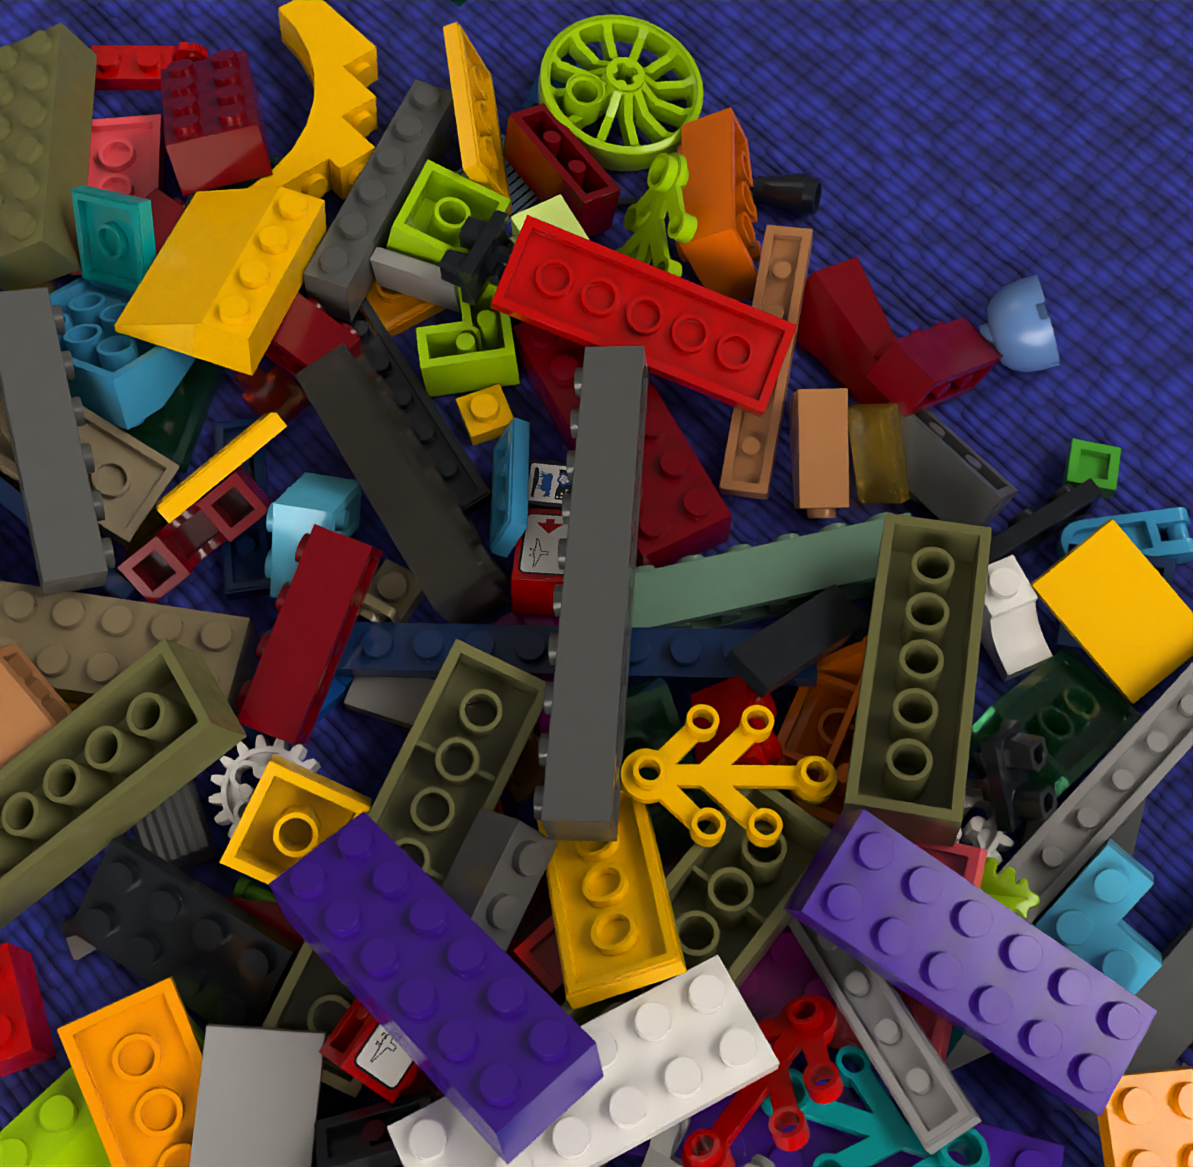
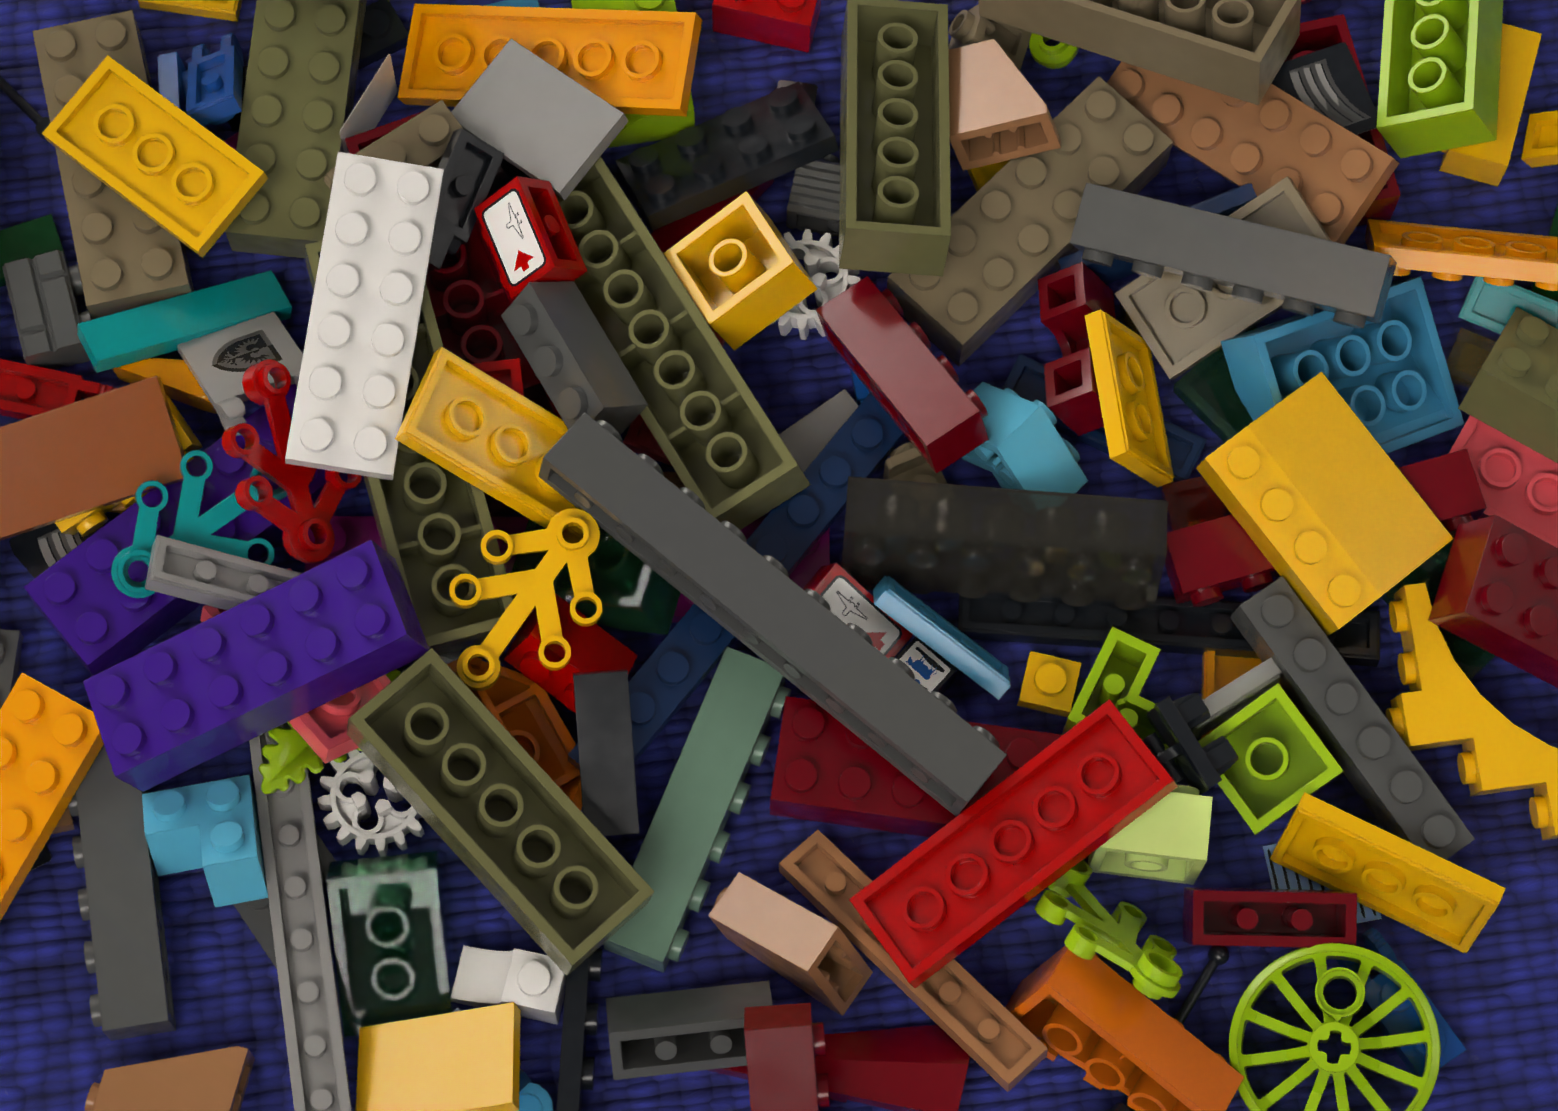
camera: 120 degrees right, 5 degrees up
teal tile [71,185,157,292] -> none
dark purple brick [269,811,604,1165] -> none
clear yellow tile [848,403,910,504] -> none
black hips [966,719,1057,833] -> none

